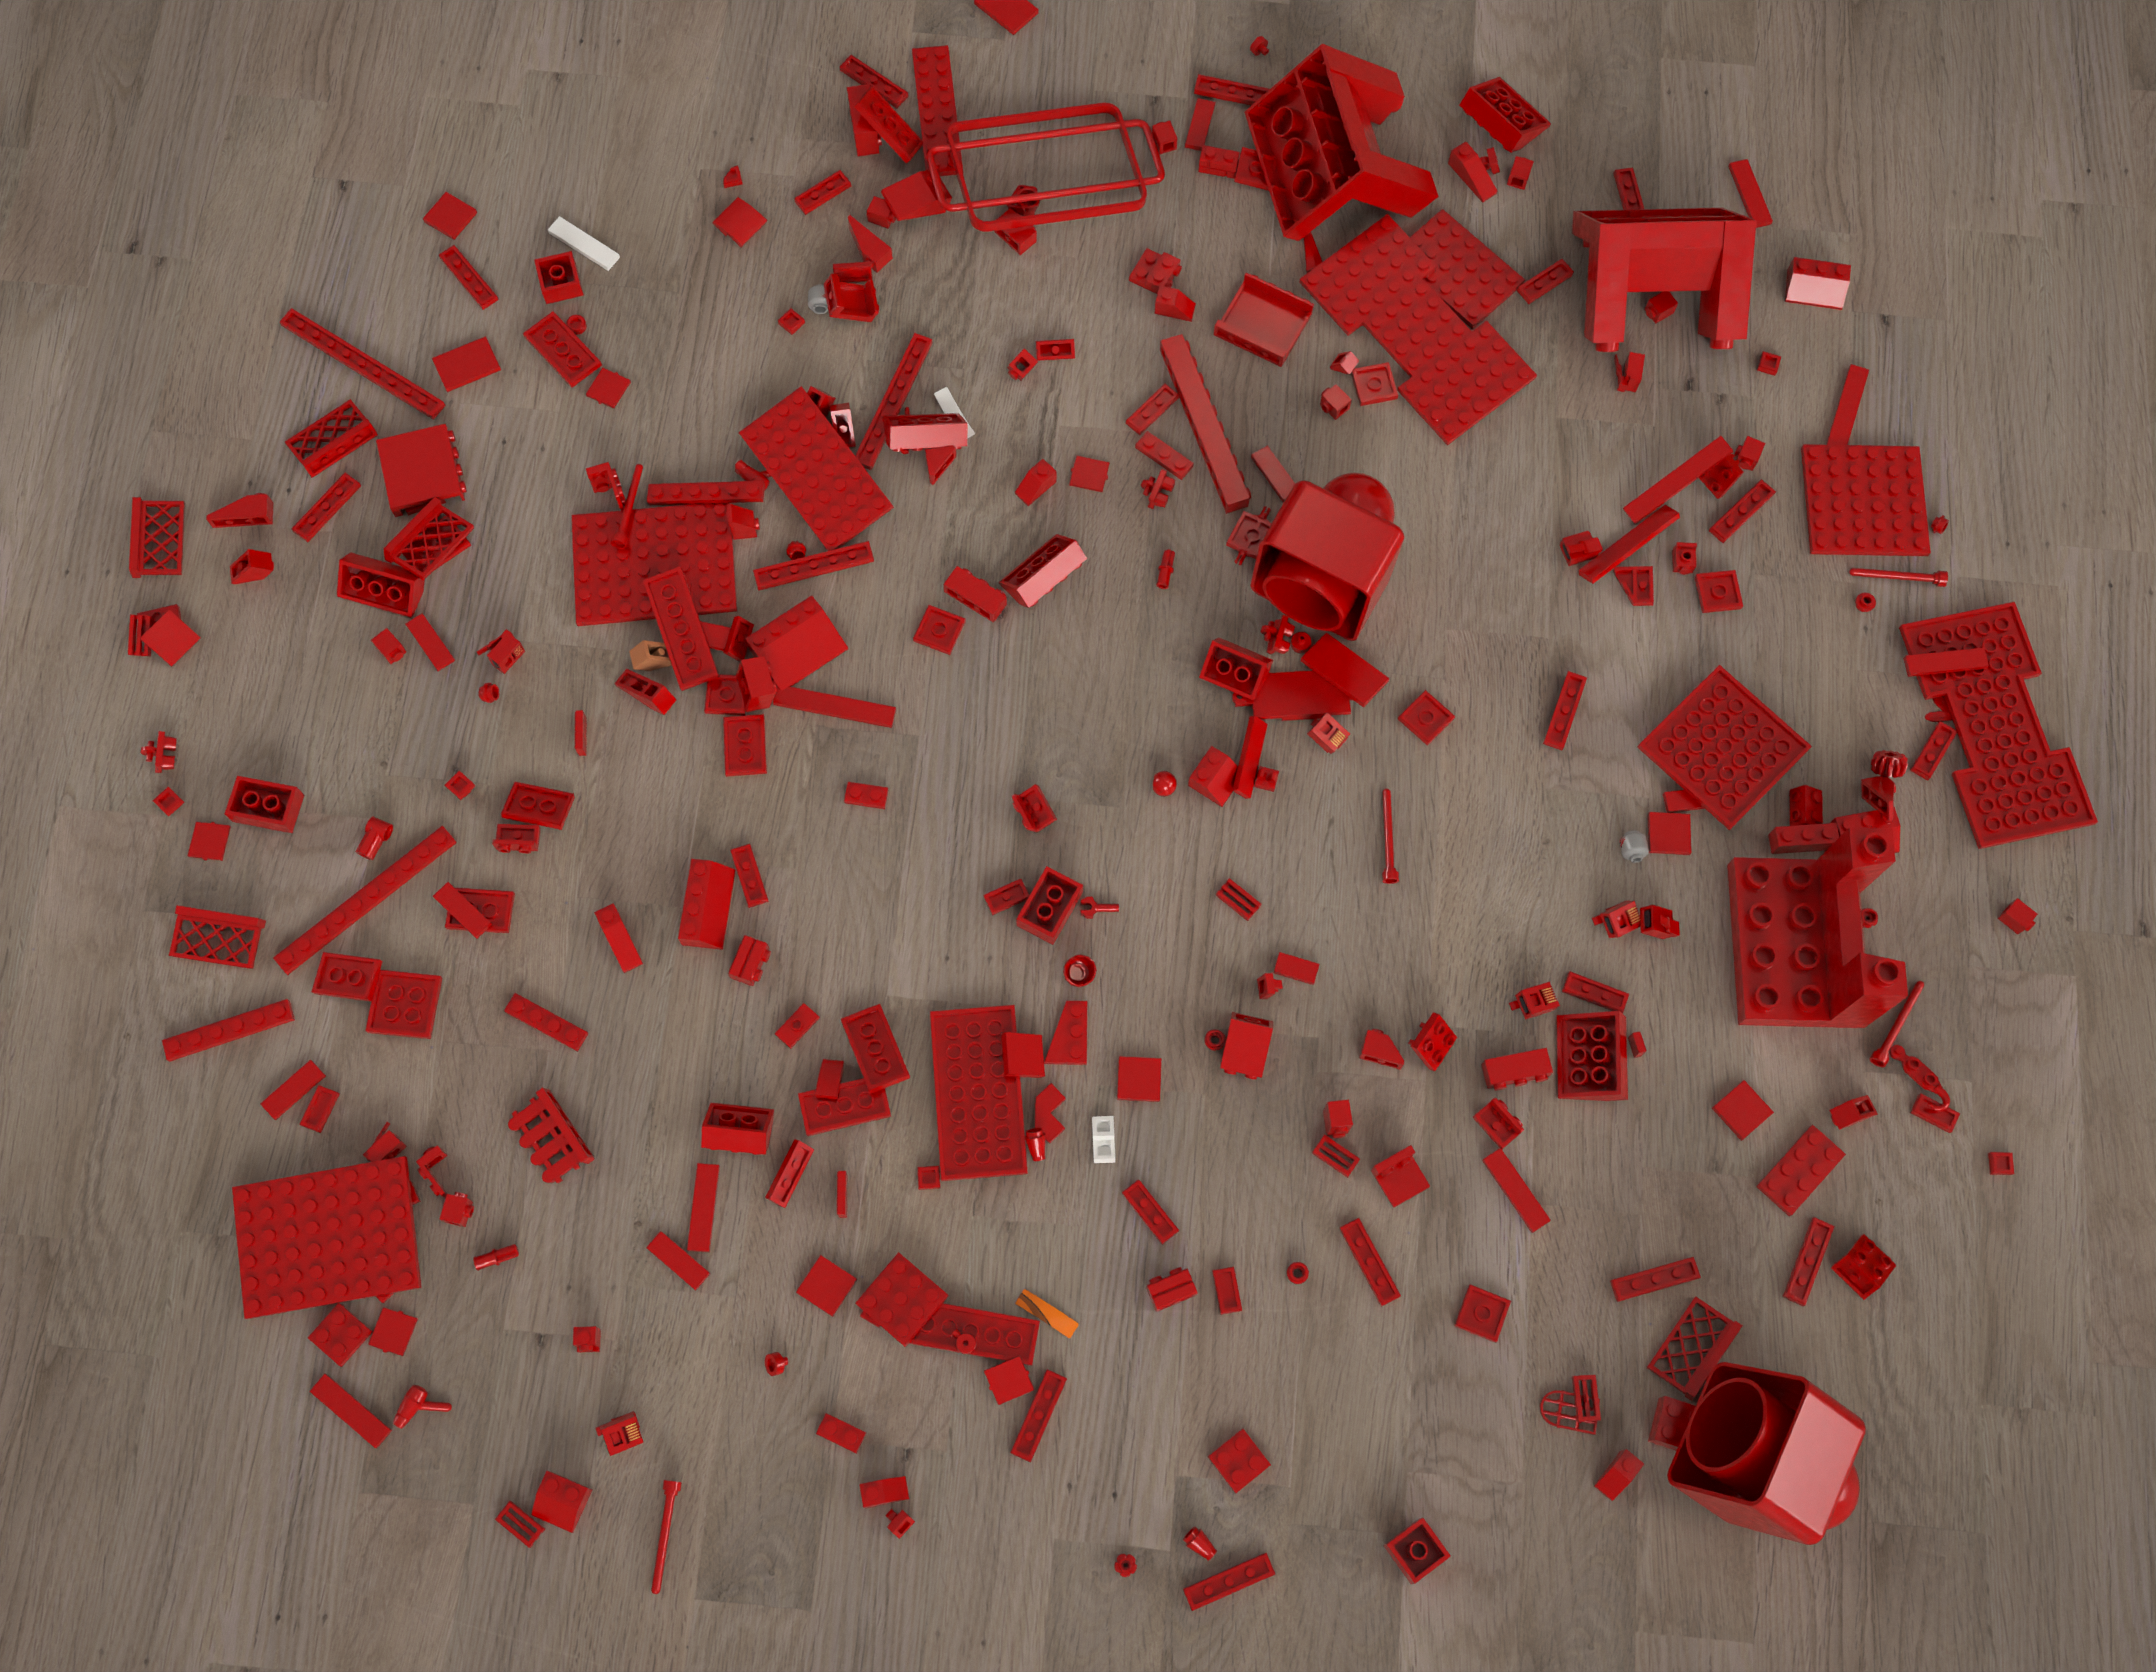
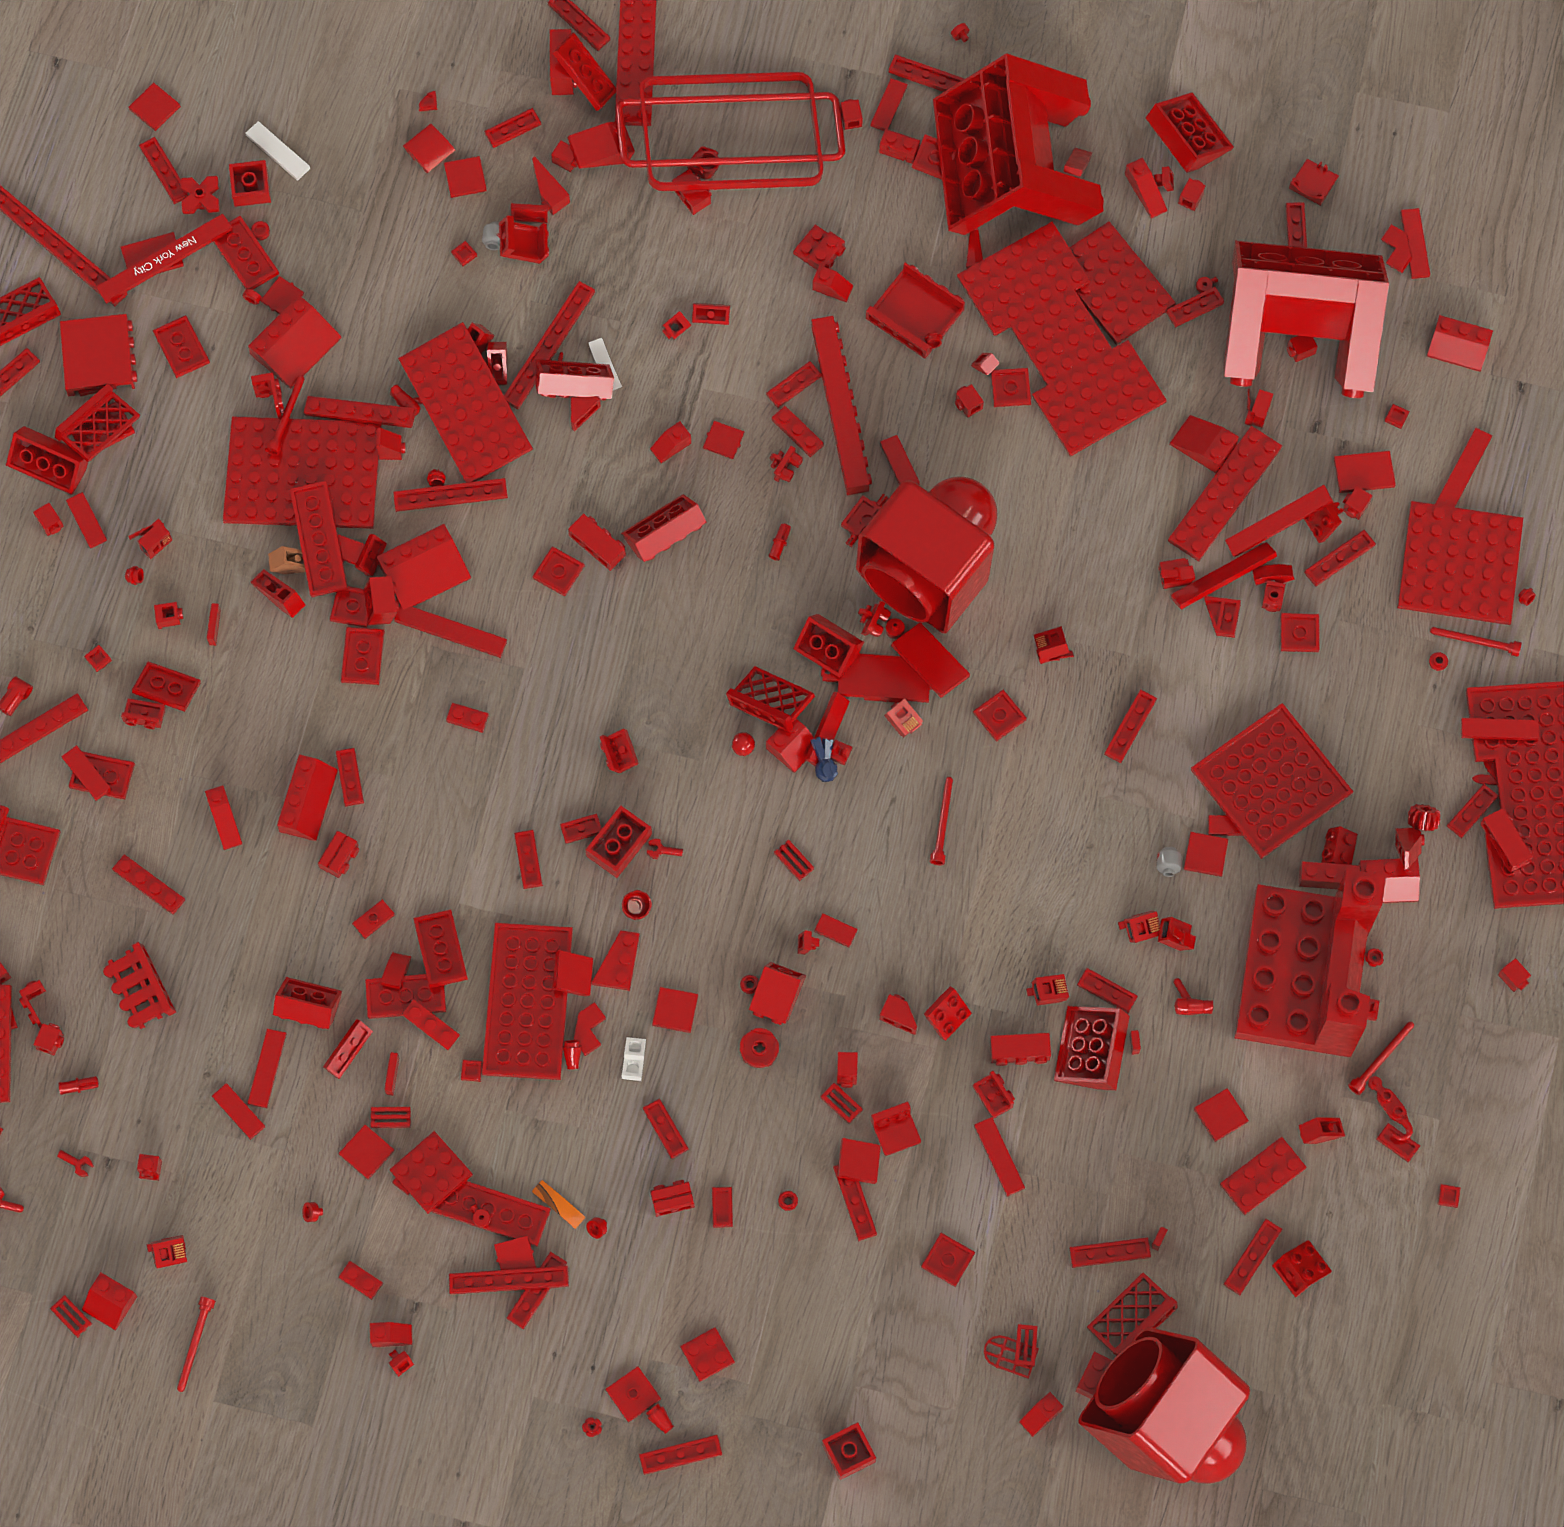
camera: 10 degrees right, 0 degrees up
none -> red bar [57,1150,94,1177]
none -> red tile [96,213,233,304]
none -> red tile [152,315,210,378]
none -> red brick [154,602,184,629]
none -> red plant [181,176,220,214]
none -> red tile [242,288,262,305]
none -> red slope [248,295,342,389]
none -> red tile [371,1107,411,1128]
none -> red plate [402,999,460,1050]
none -> red tile [444,156,487,198]
none -> red tile [449,1266,569,1295]
none -> red tile [514,830,543,889]
none -> red tile [586,1217,607,1239]
none -> red plate [605,1366,661,1423]
none -> red fence [726,666,815,732]
none -> red plate [740,1028,779,1068]
none -> dark blue piece [811,737,838,782]
none -> red tile [837,1138,881,1184]
none -> red plate [924,331,943,348]
none -> red piece [1033,626,1074,664]
none -> red tile [1063,147,1093,177]
none -> red tile [1151,1227,1168,1251]
none -> red plate [1168,426,1283,561]
none -> red slope [1169,415,1239,473]
none -> red piece [1173,978,1213,1015]
none -> red piece [1196,277,1218,293]
none -> red slope [1252,564,1295,586]
none -> red piece [1289,159,1339,206]
none -> red tile [1334,451,1396,493]
none -> red tile [1381,224,1412,273]
none -> red brick [1480,808,1533,873]

